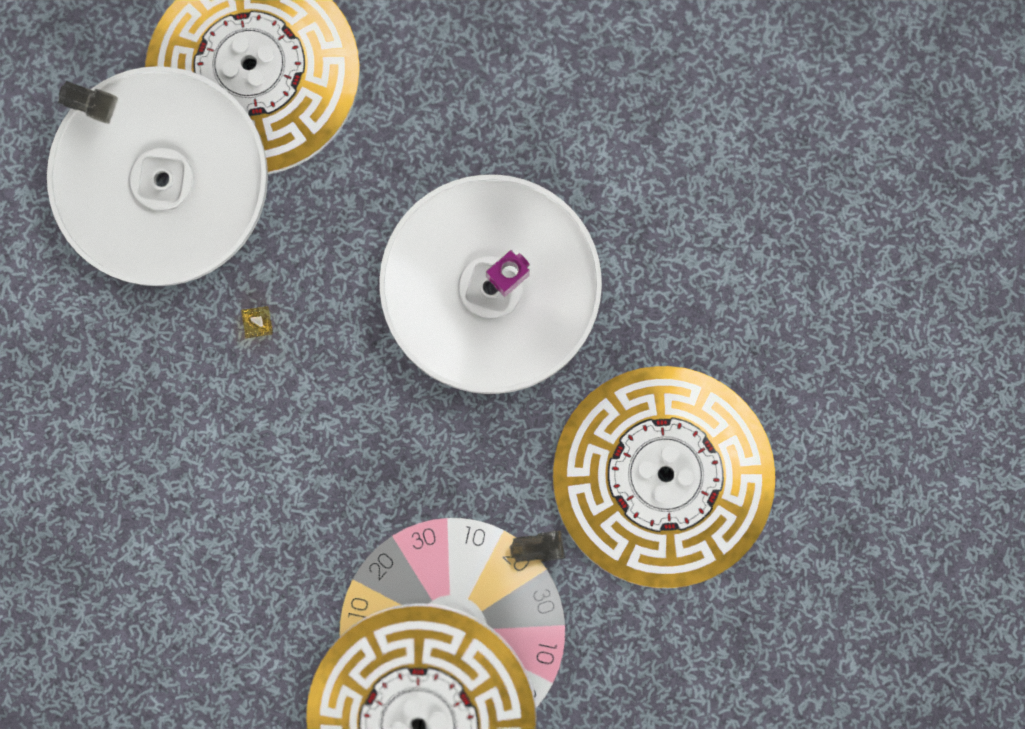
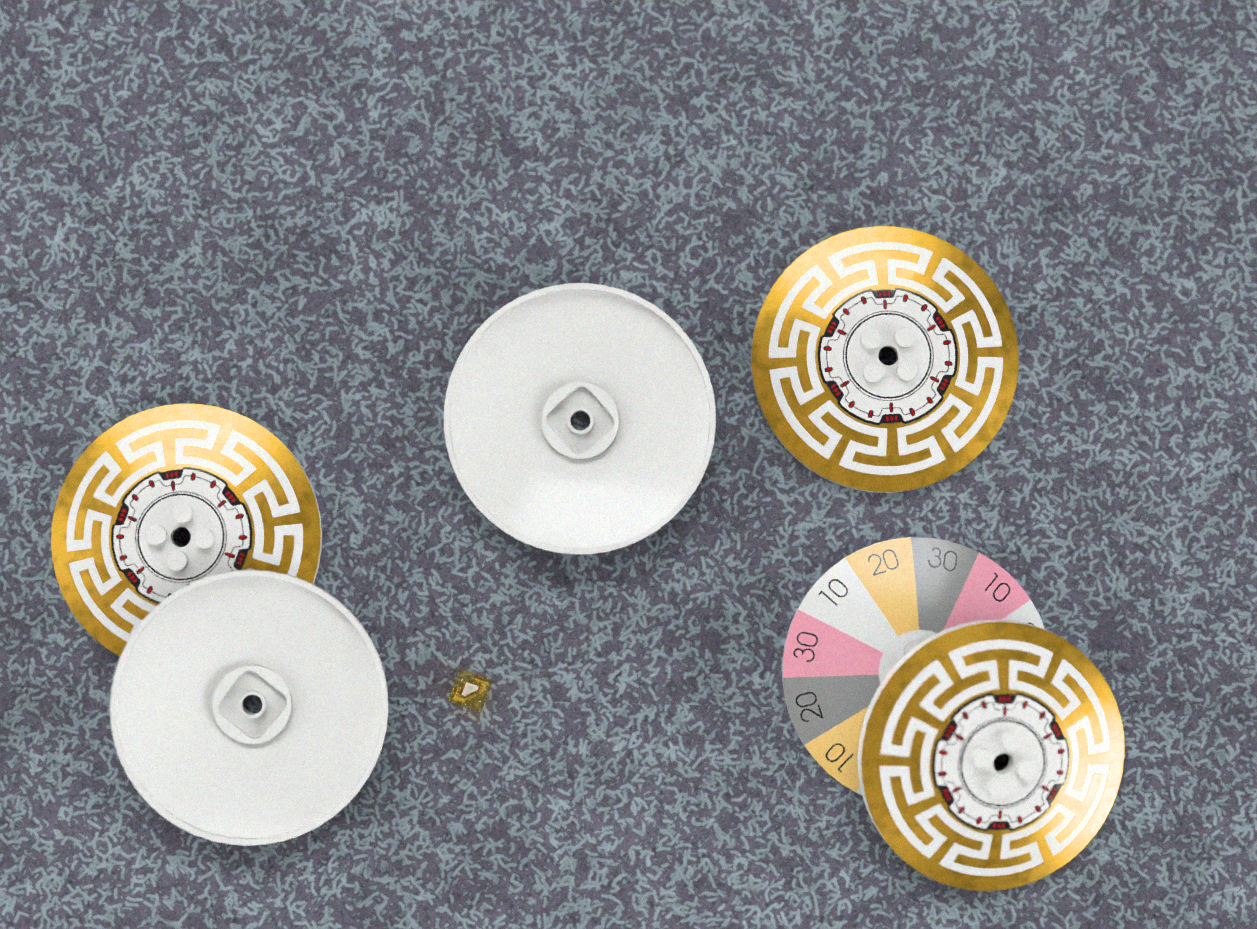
camera: 65 degrees left, 5 degrees up
clear smoke piece [58,81,119,124] -> none
magenta brick [486,250,530,298] -> none
clear smoke piece [510,530,565,563] -> none

